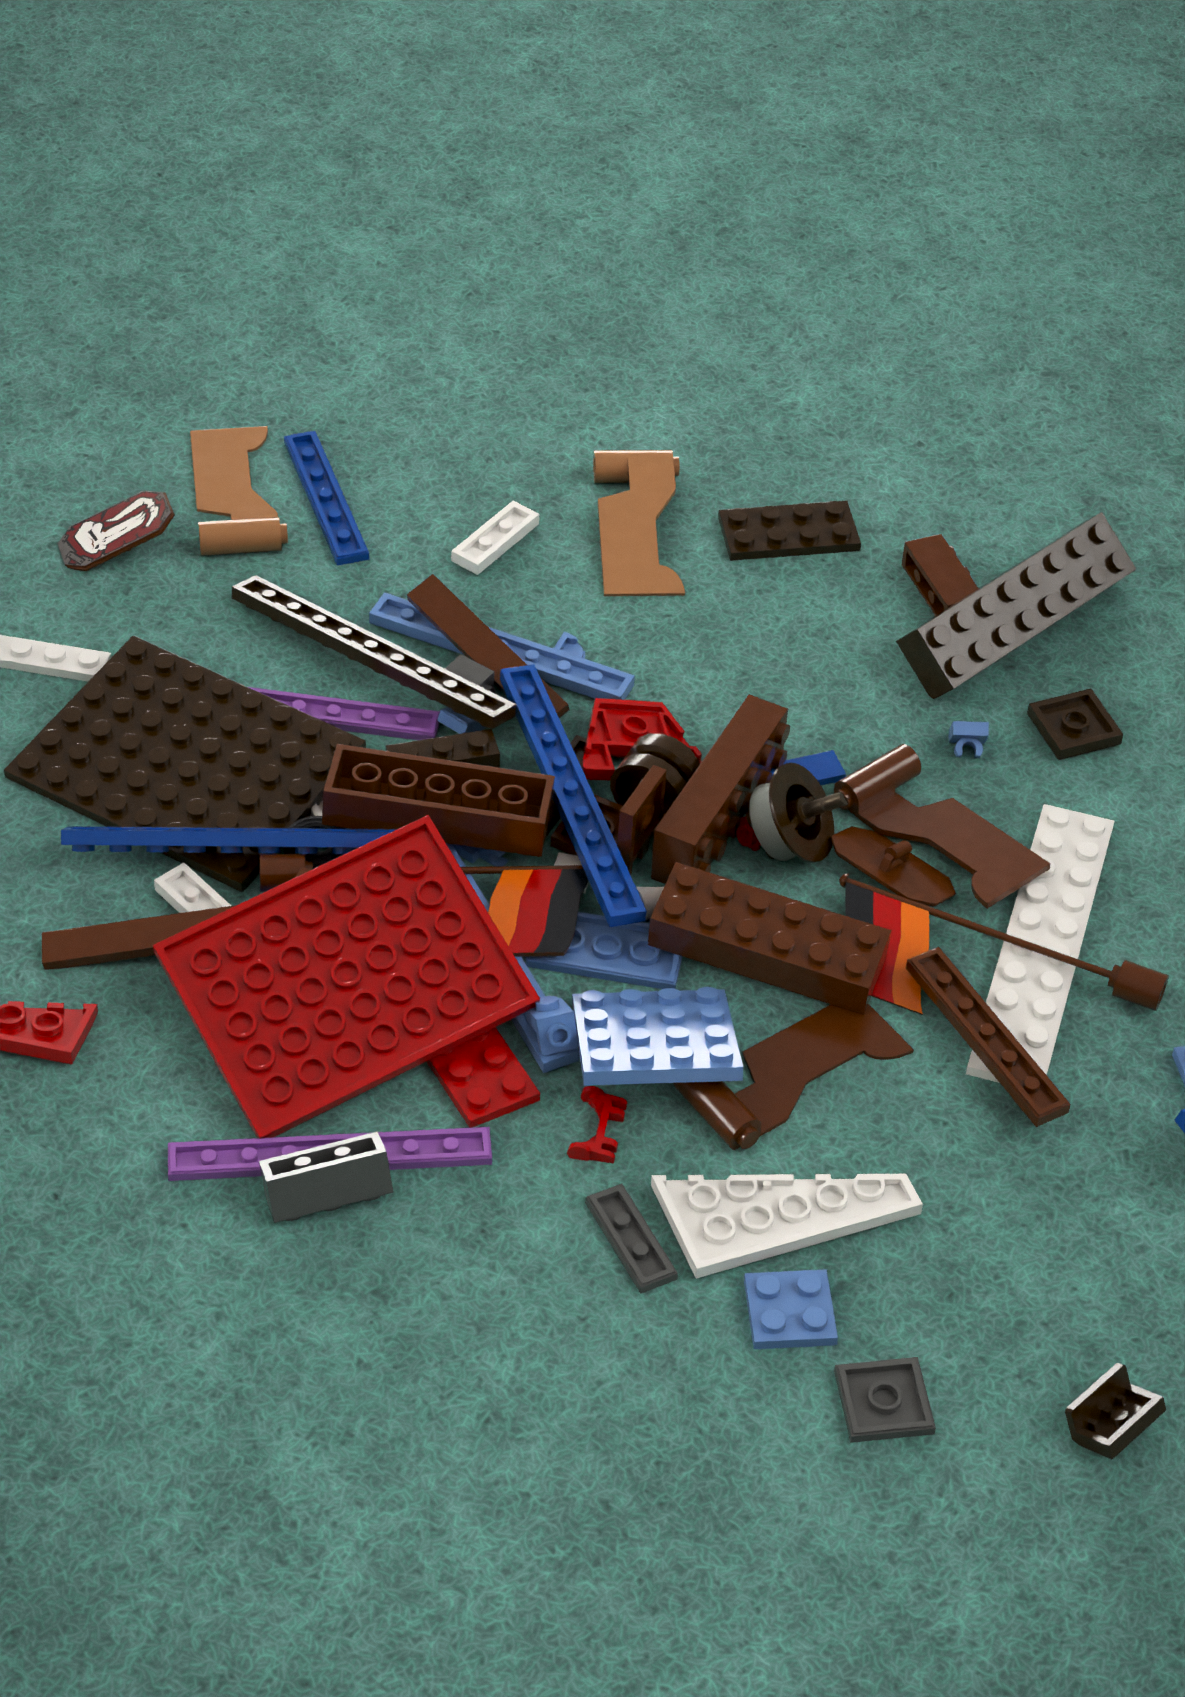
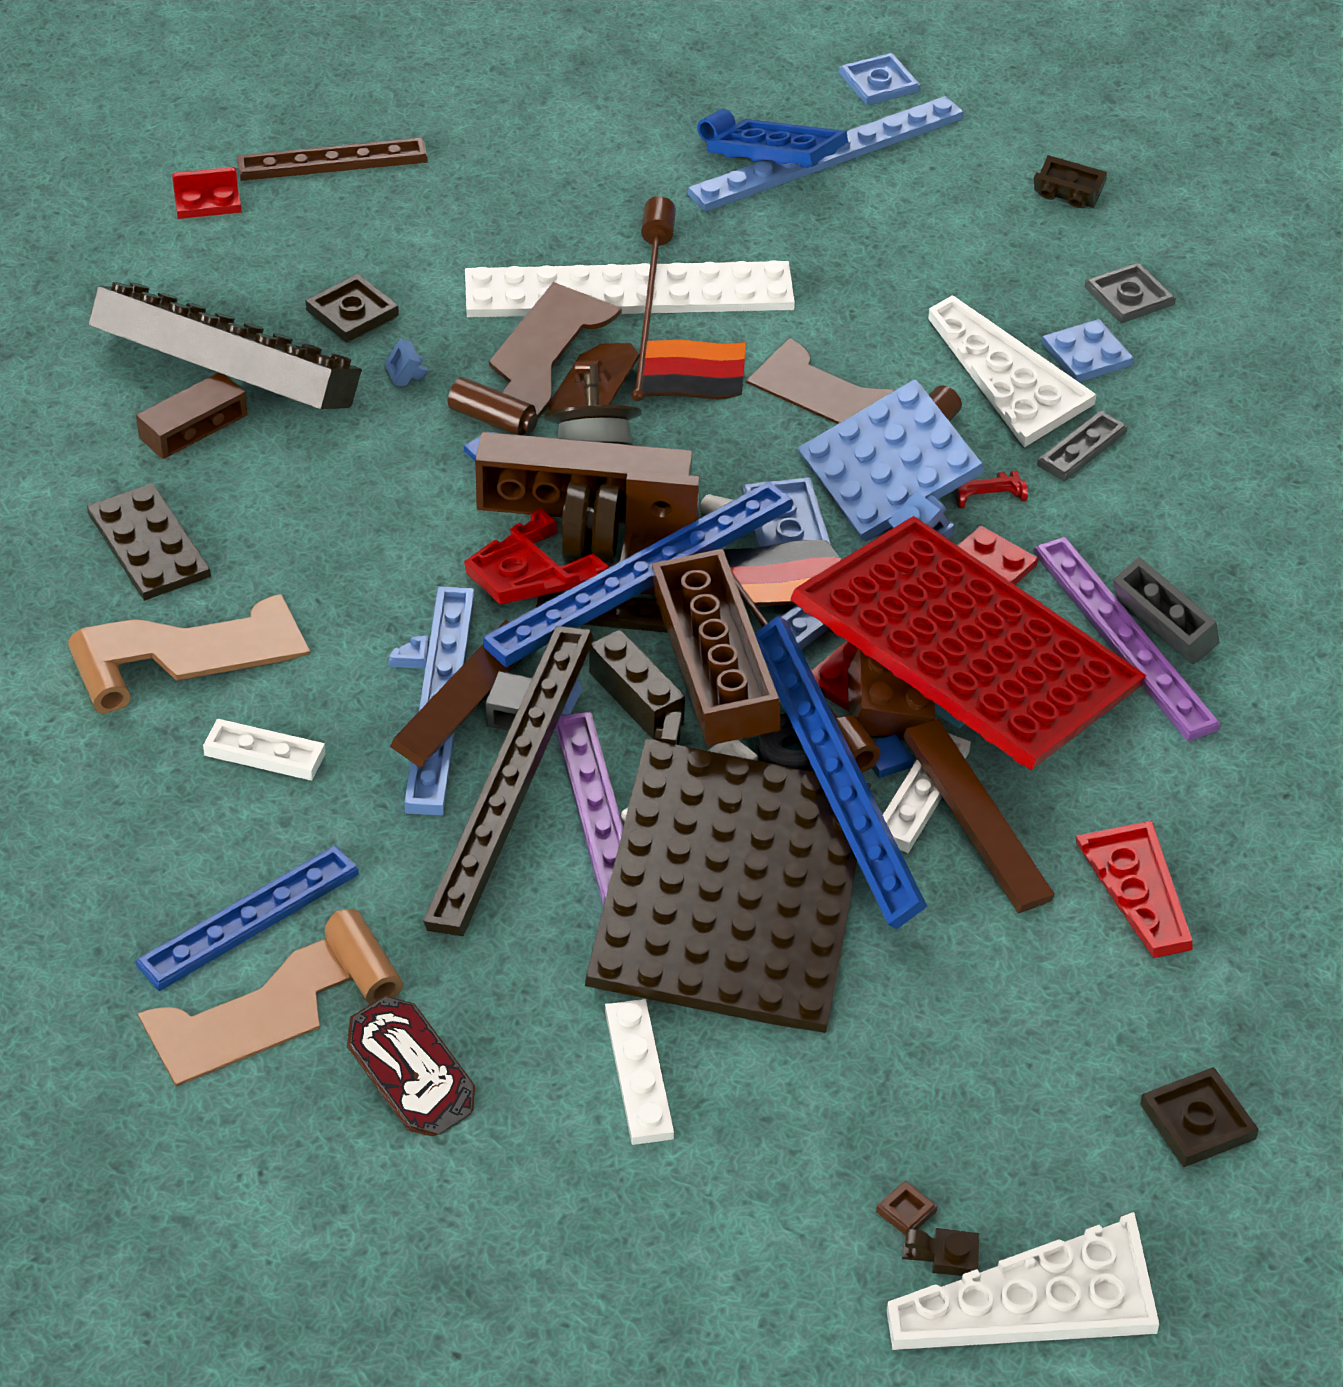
camera: 110 degrees left, 0 degrees up
reddish brown brick [648,862,892,1015] -> none
reddish brown tile [906,947,1071,1127] -> none

